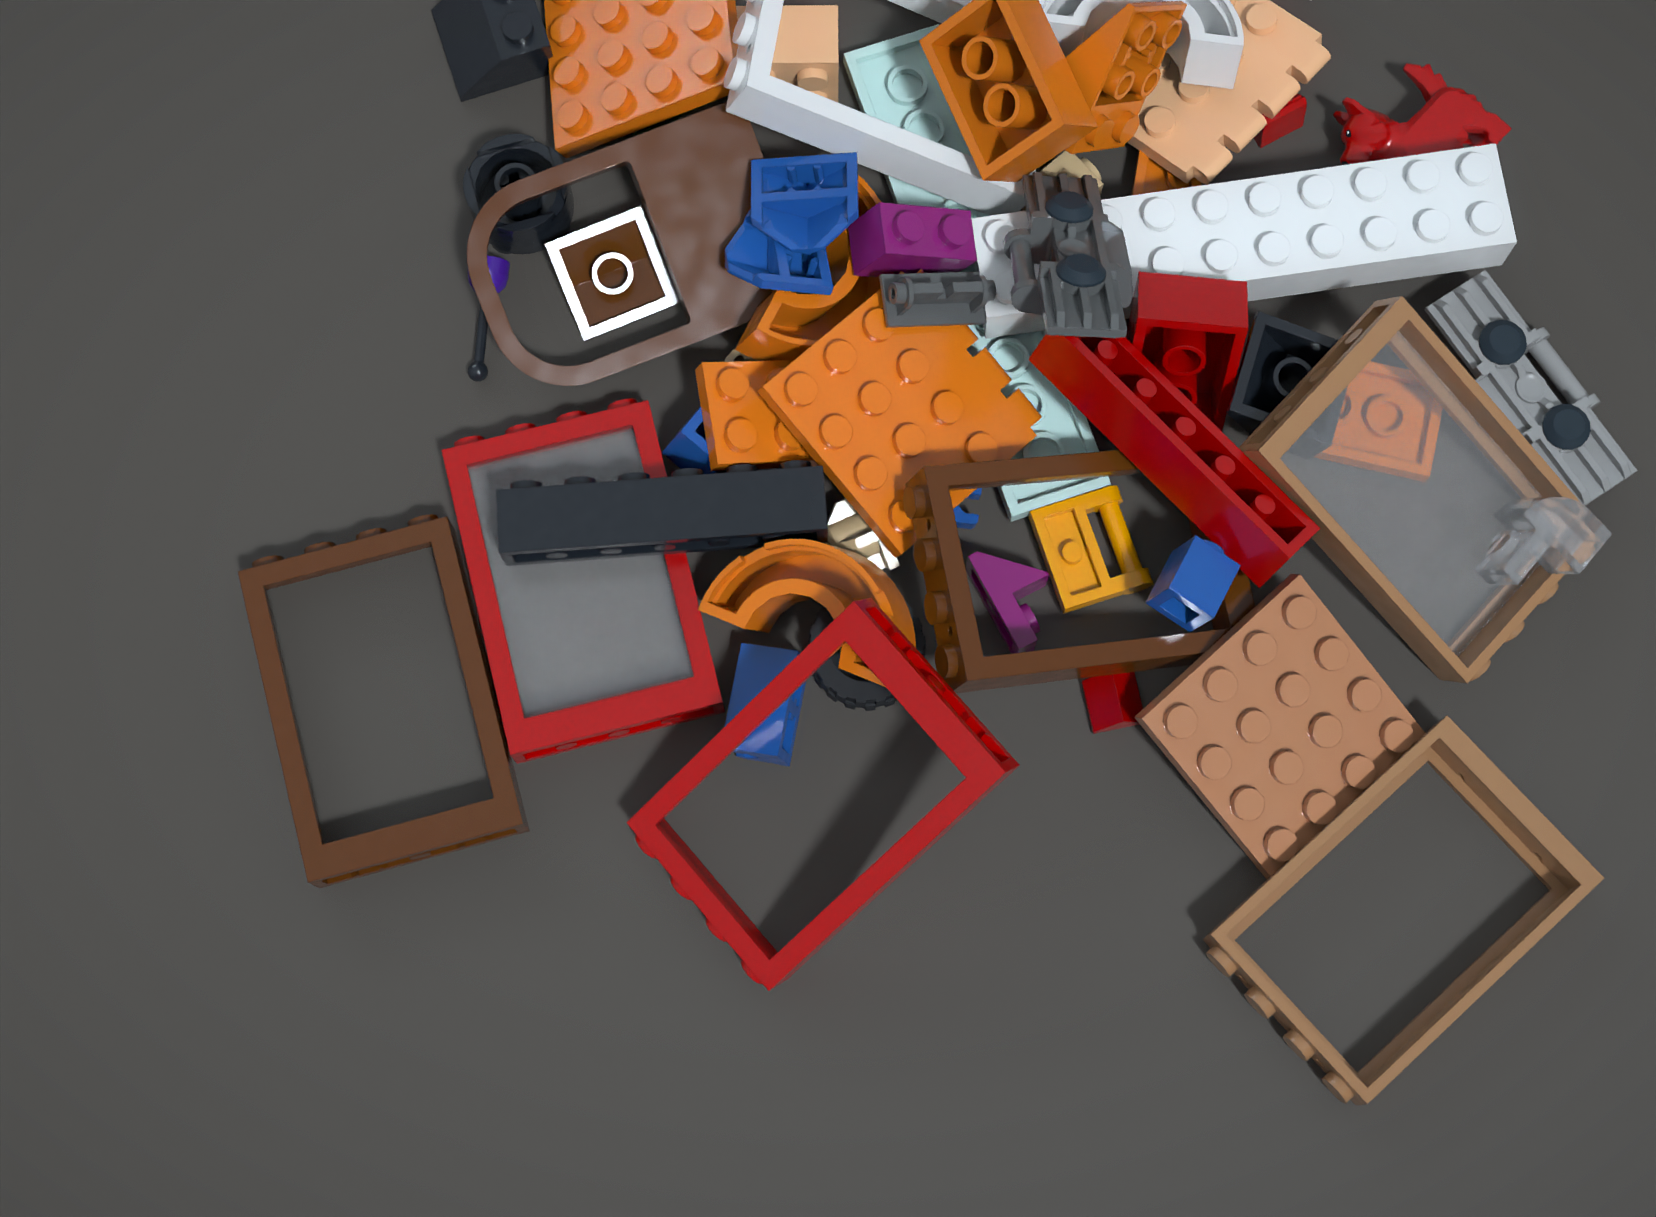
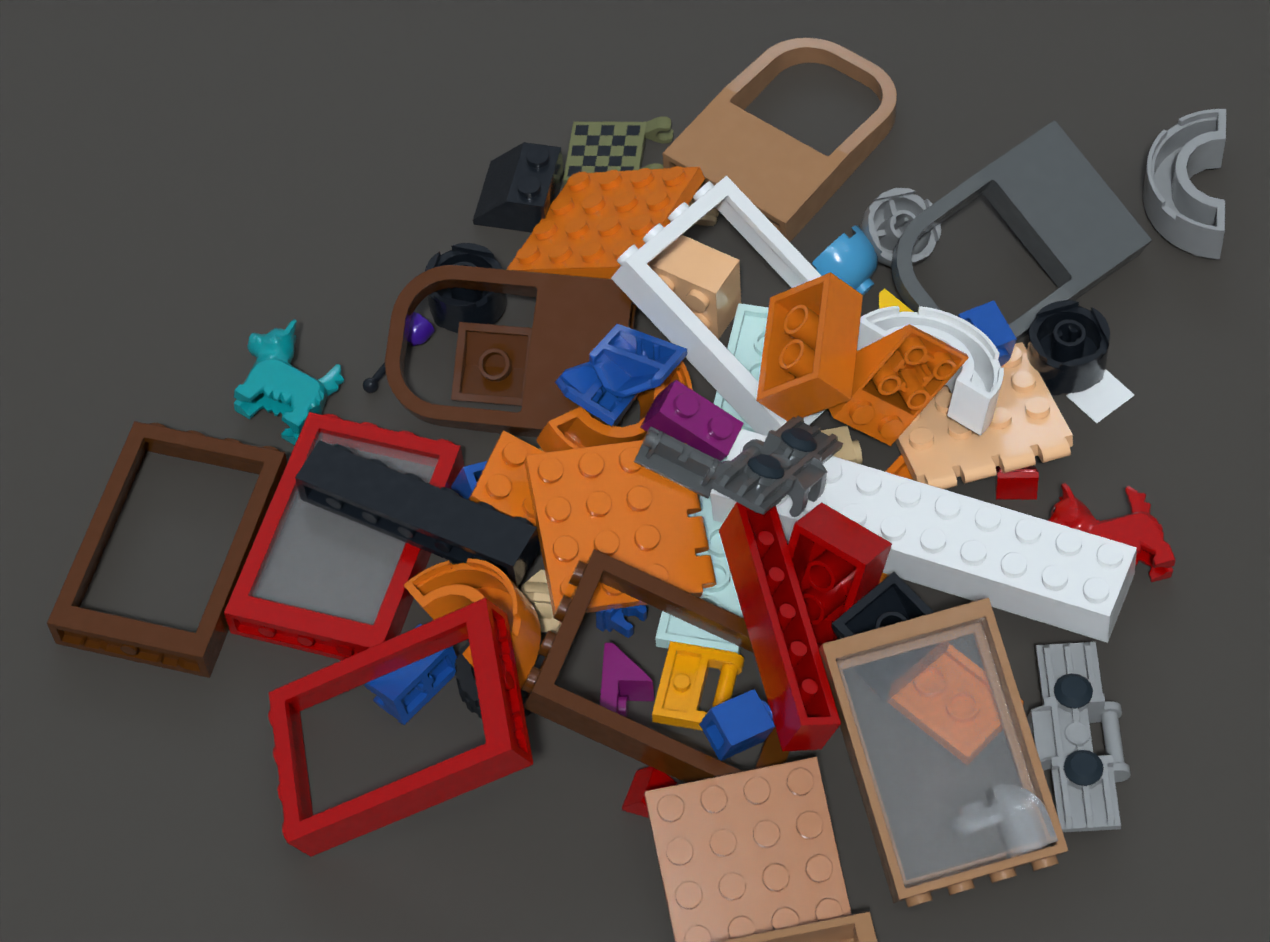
camera: 35 degrees right, 20 degrees down
none -> teal animal [234,319,344,445]

